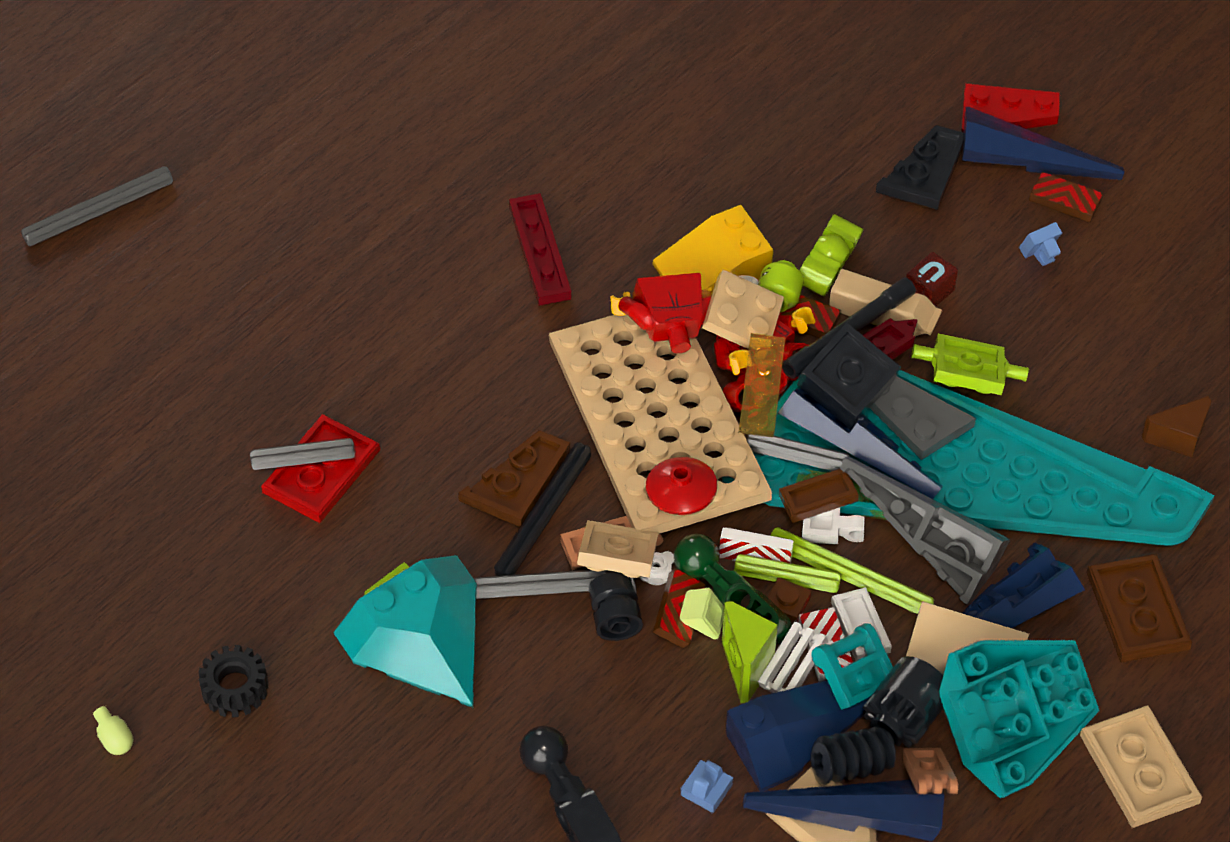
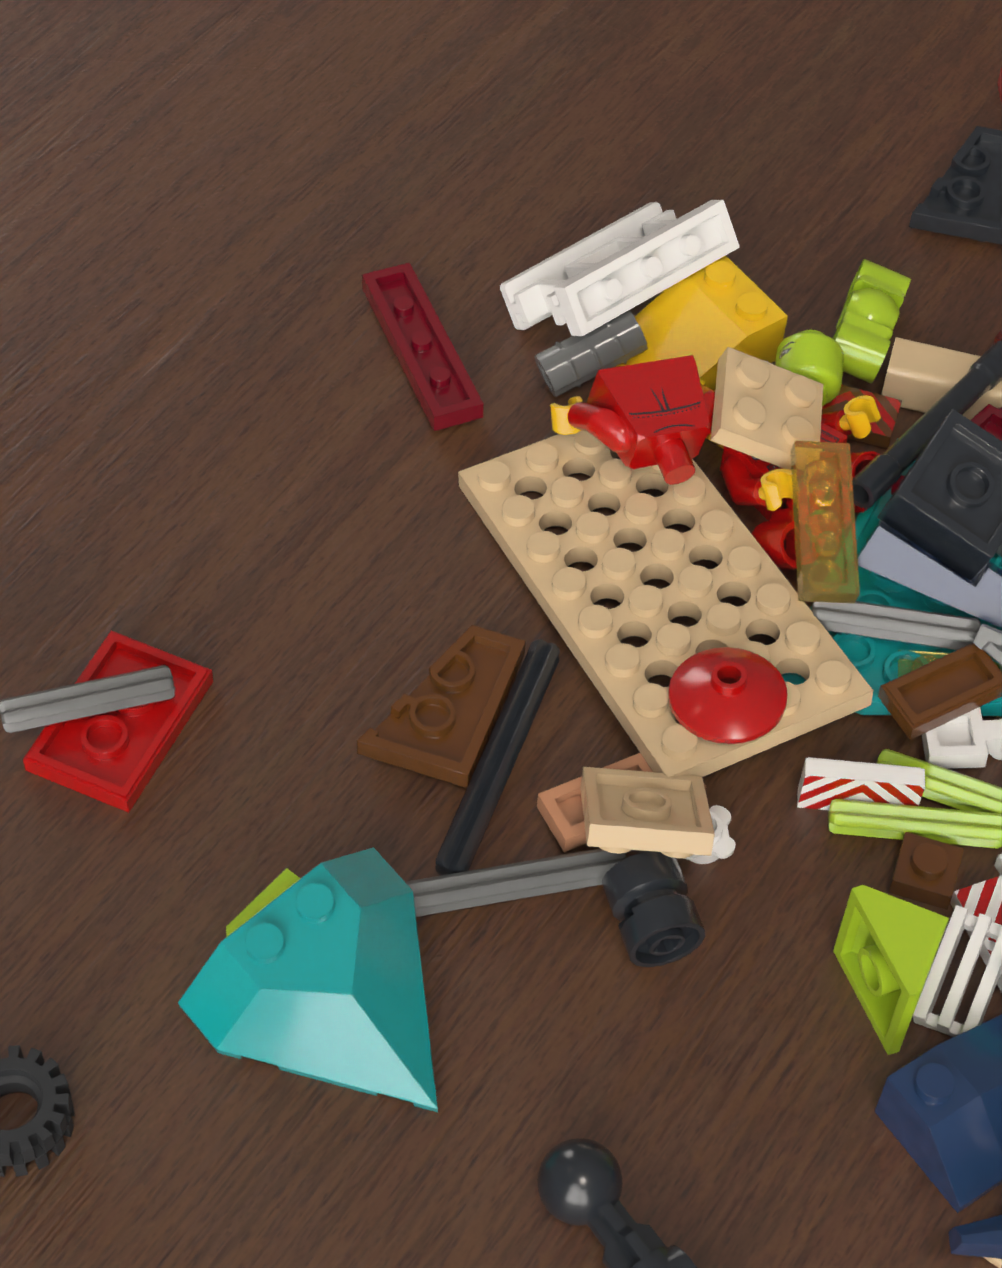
camera: 10 degrees left, 0 degrees up
reddish brown tile [653,568,705,648] -> none
dark green beam [674,534,792,645] -> none
yellowish green slope [680,588,724,639] -> none
medium blue tile [681,760,733,813] -> none
none -> white fence [500,200,740,336]
none -> dark grey axle [534,310,648,397]

